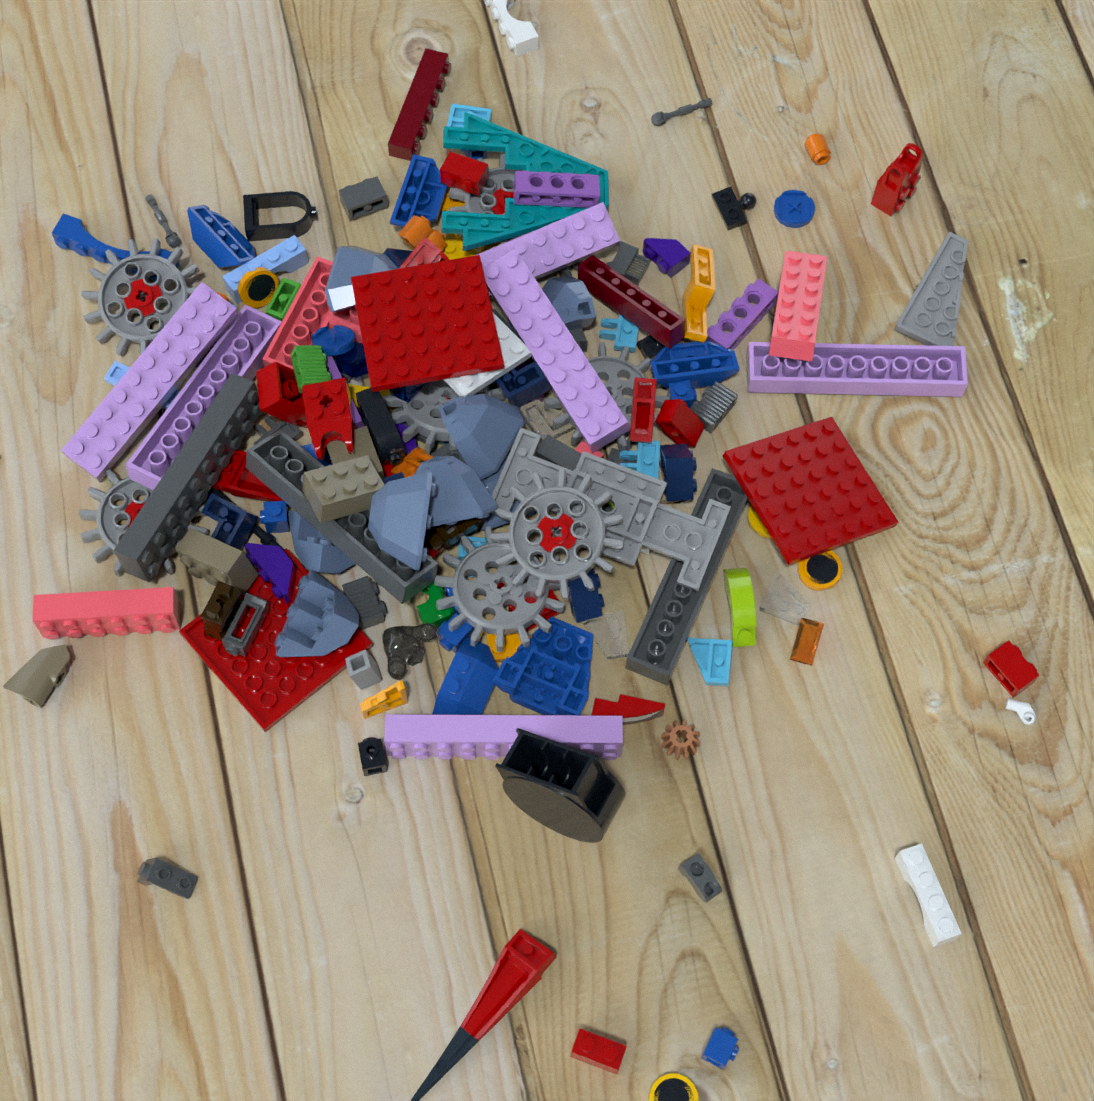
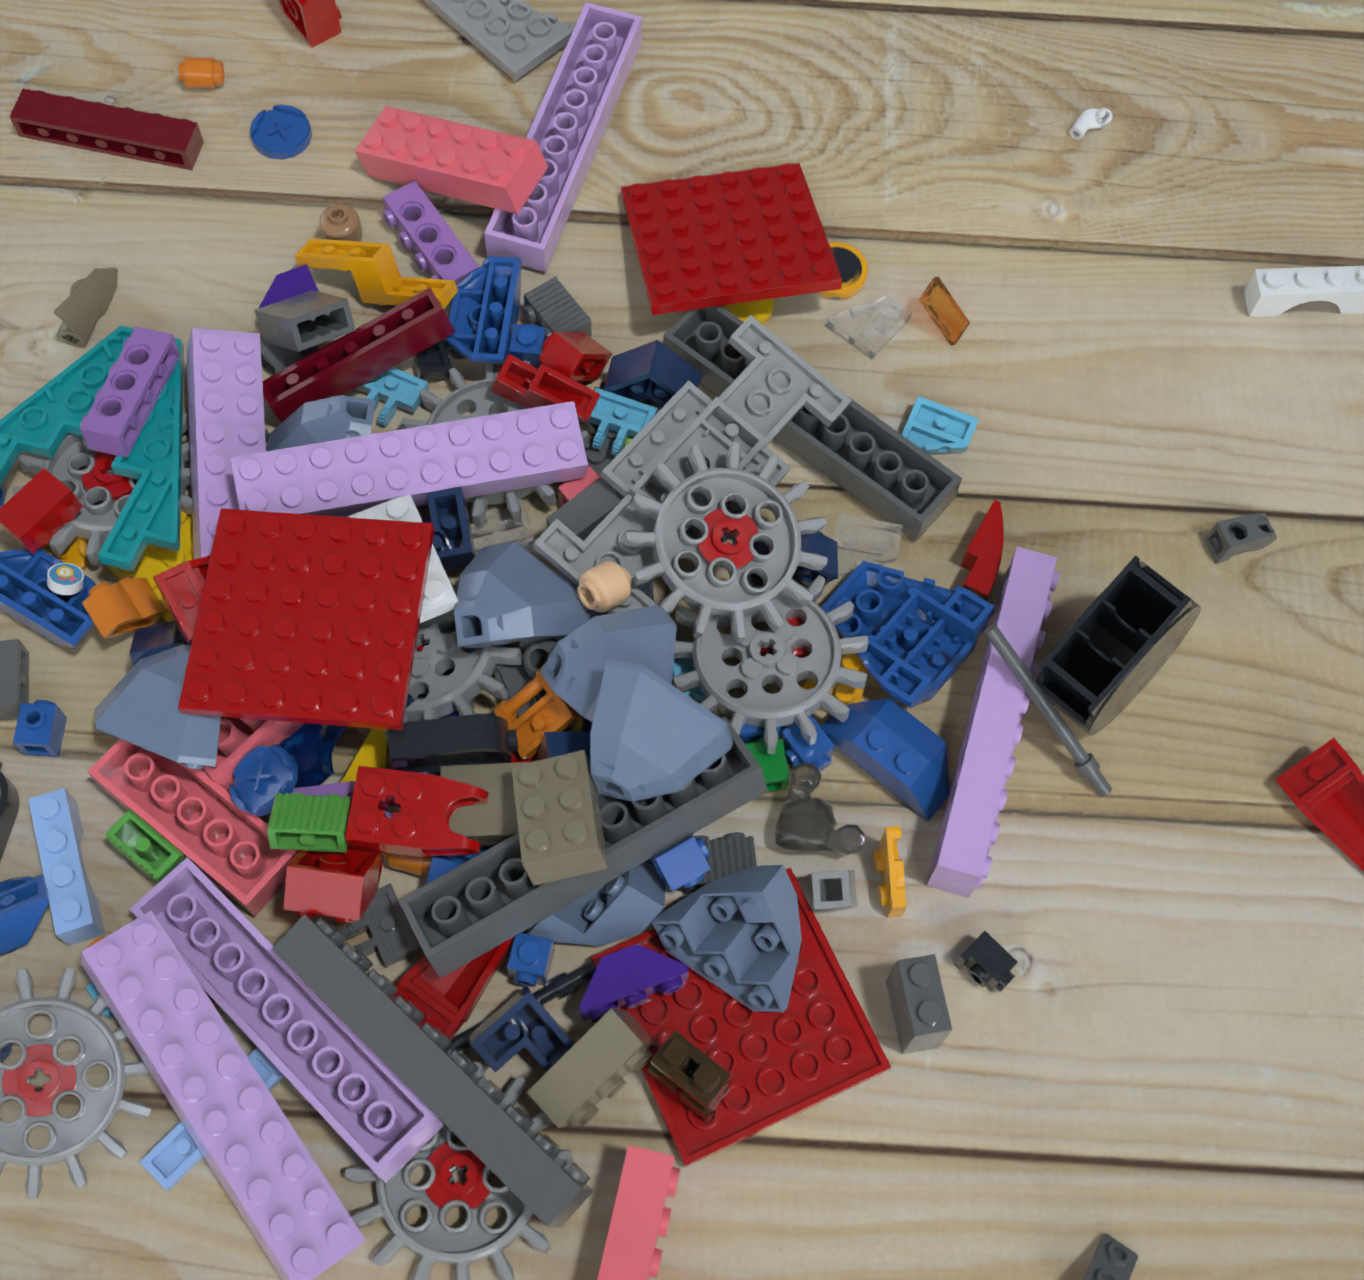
camera: 75 degrees left, 0 degrees up
dark grey window [222,593,270,657] -> none
tile [238,267,279,308] -> none
black brick [358,737,387,776] -> none
dark grey piece [651,98,712,126] -> none
nougat gear [661,720,701,760] -> none
black plate [712,186,757,230] -> none
lime arch [724,568,757,647] -> none
red brick [983,640,1039,698] -> none
none -> dark red brick [9,88,204,171]
none -> blue brick [13,700,67,757]
none -> tile [47,563,84,595]
none -> dark tan panel [54,267,118,347]
none -> dark grey brick [254,290,356,352]
none -> medium nougat head [319,204,363,242]
none -> light nougat head [578,561,631,613]
none -> brick [650,835,711,892]
none -> dark grey brick [886,954,953,1054]
none -> black brick [954,931,1018,992]
none -> dark grey bar [984,624,1112,797]

